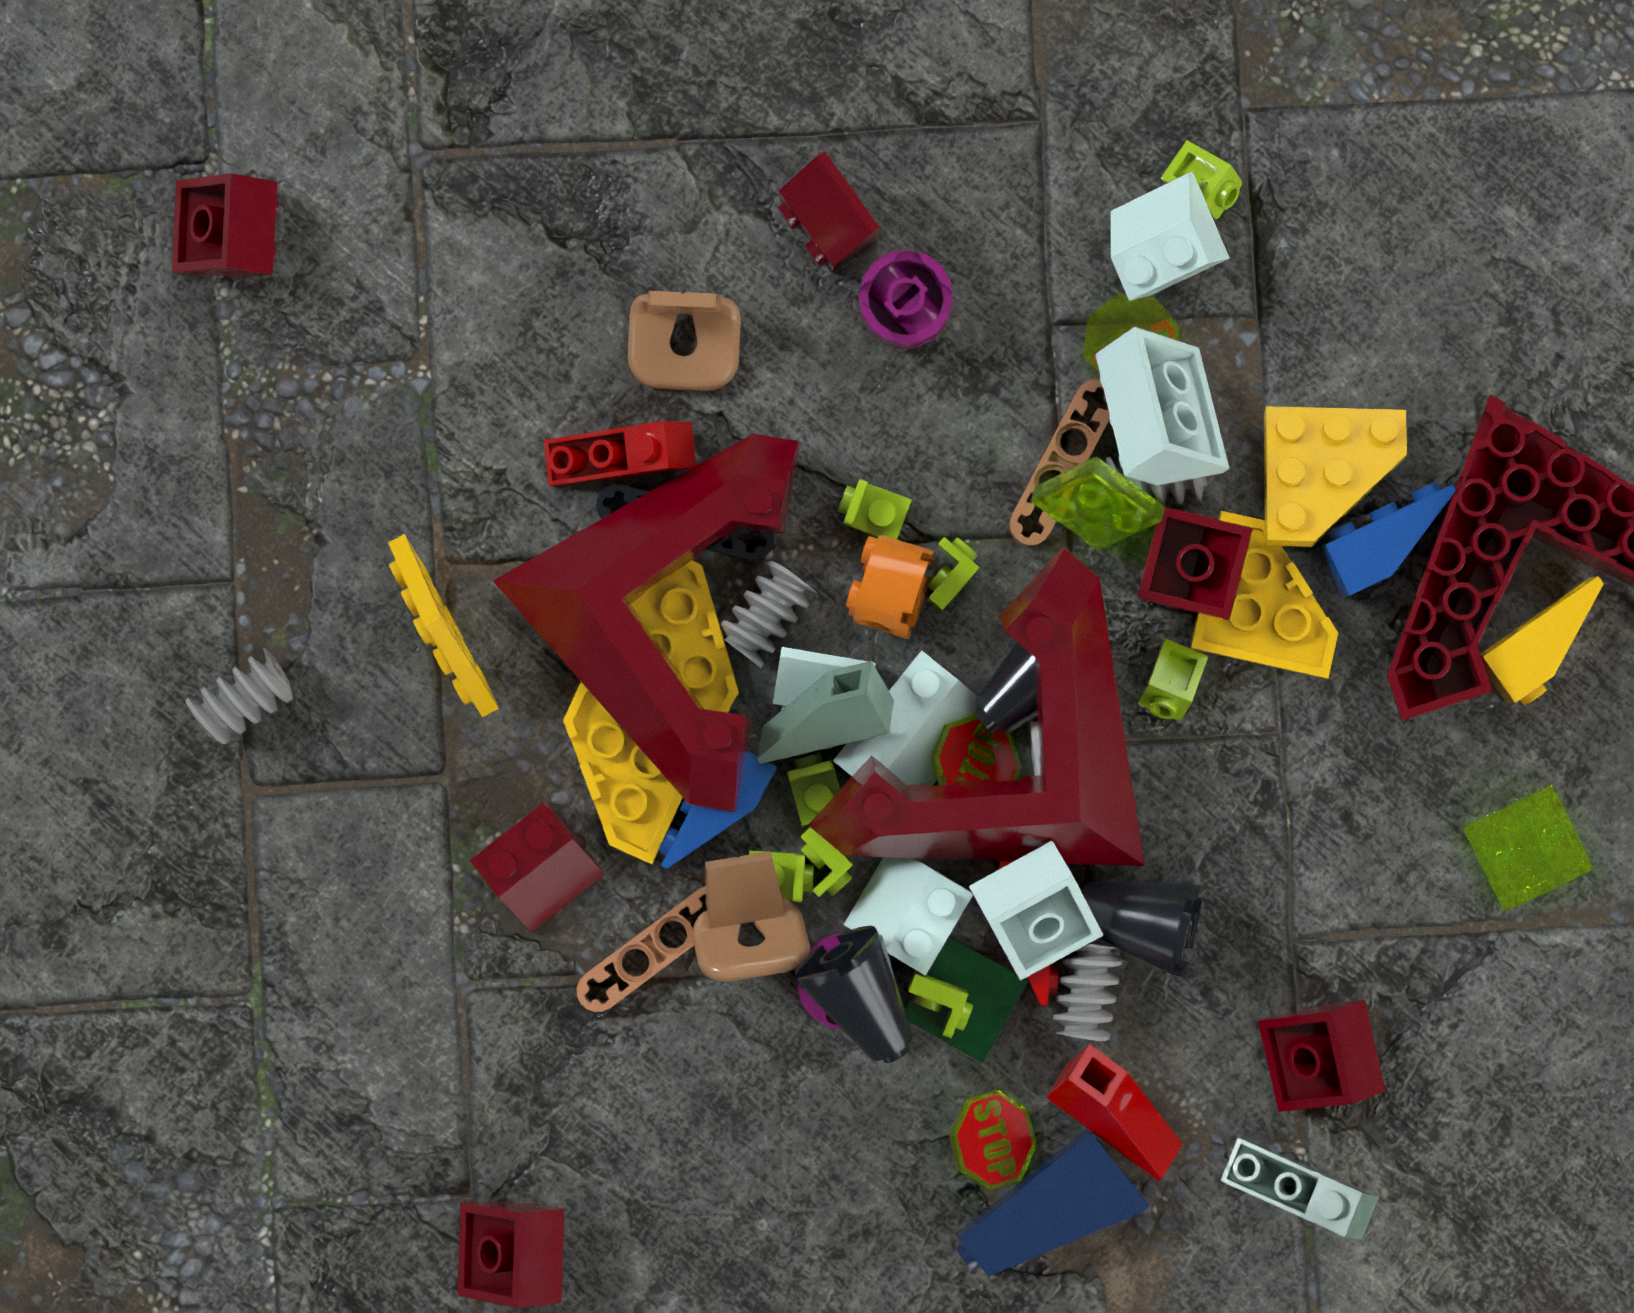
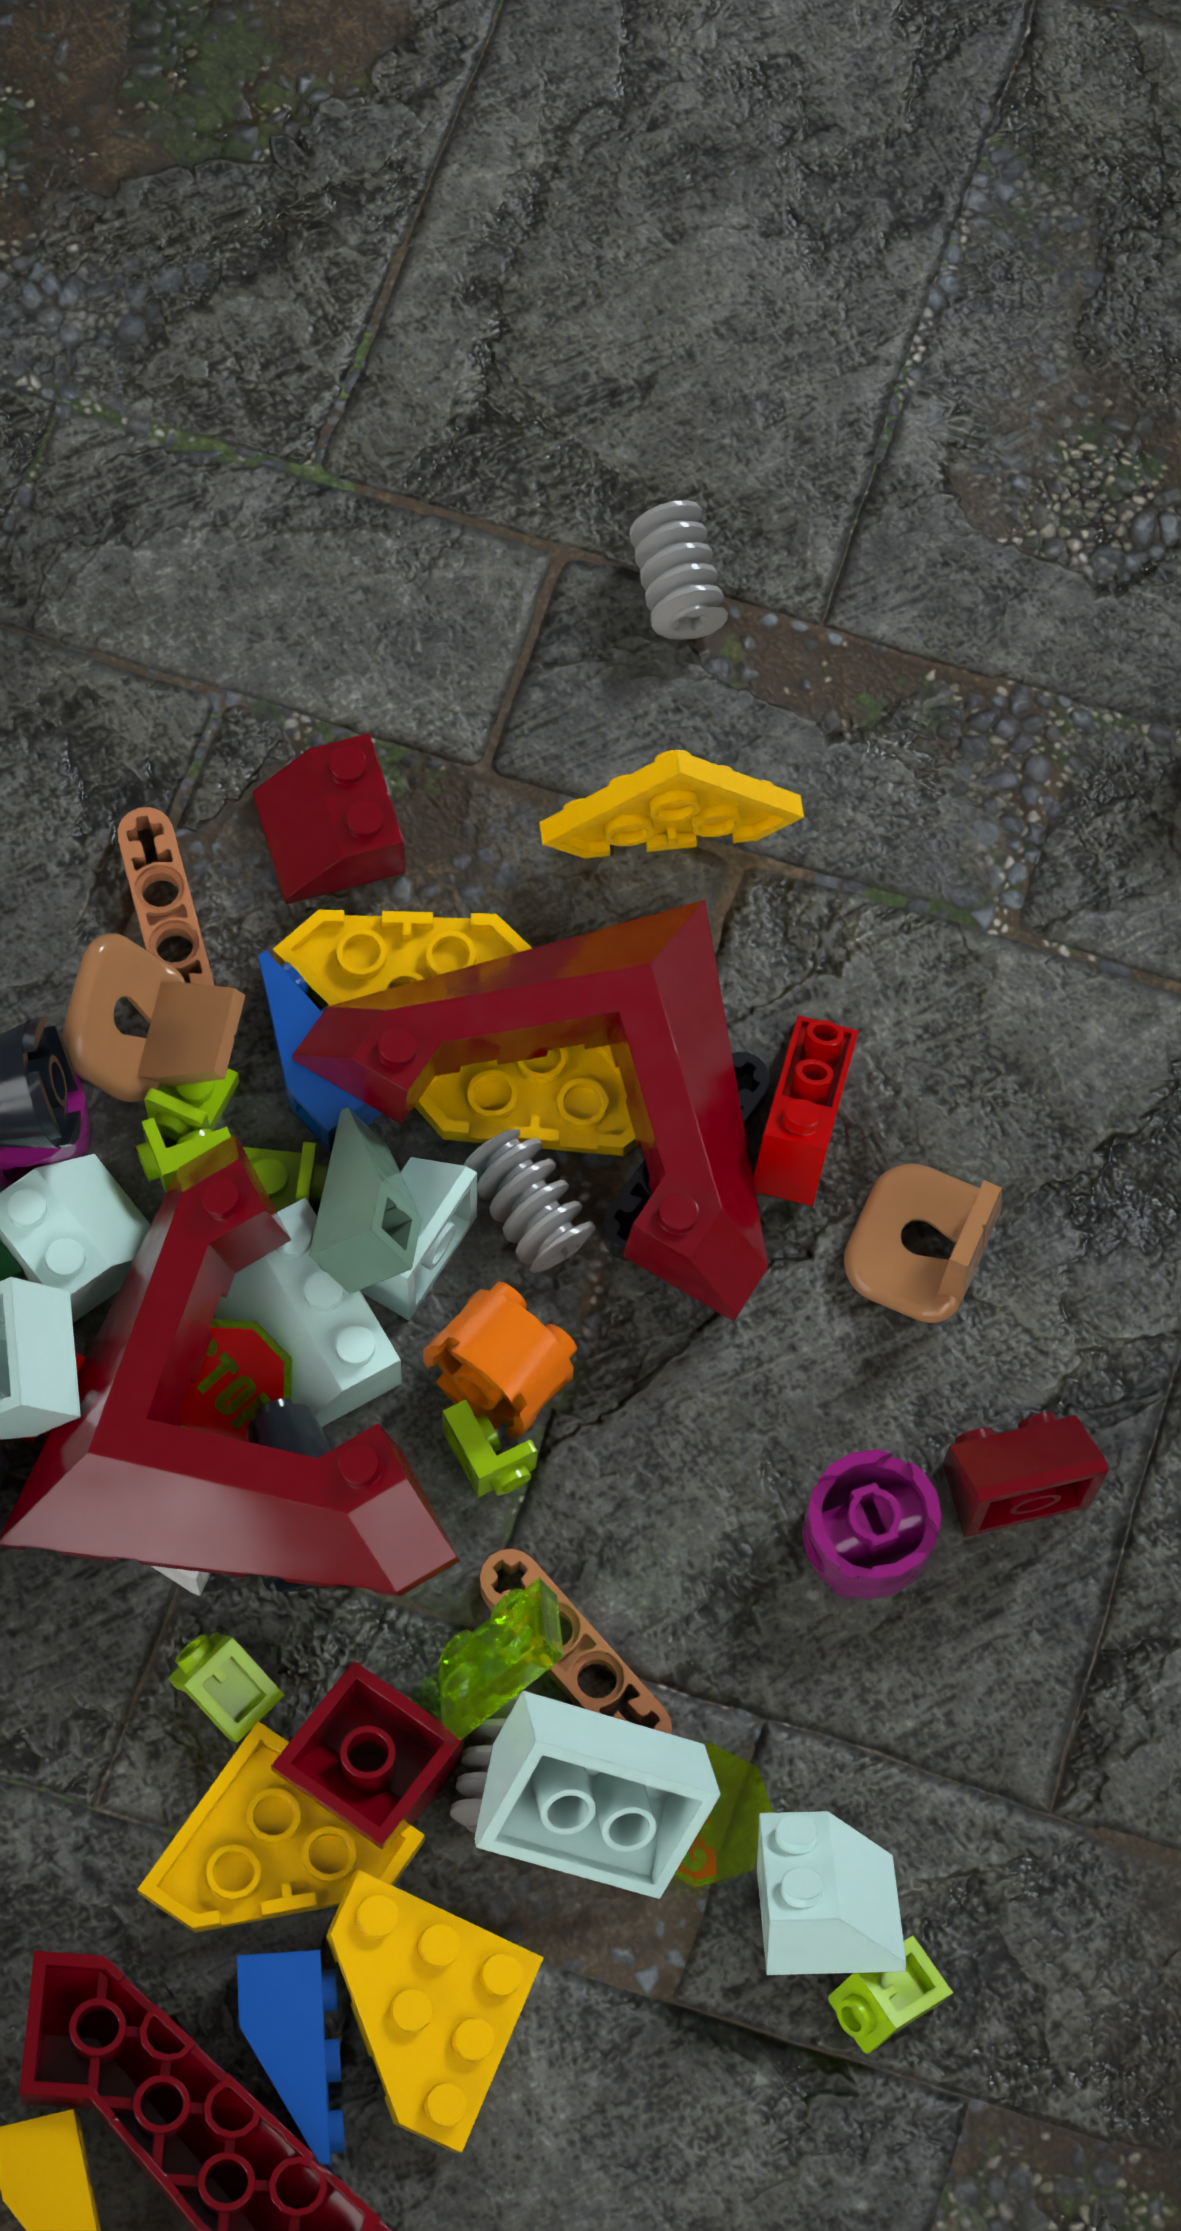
camera: 110 degrees right, 20 degrees down
lime bracket [838,479,912,539] -> none

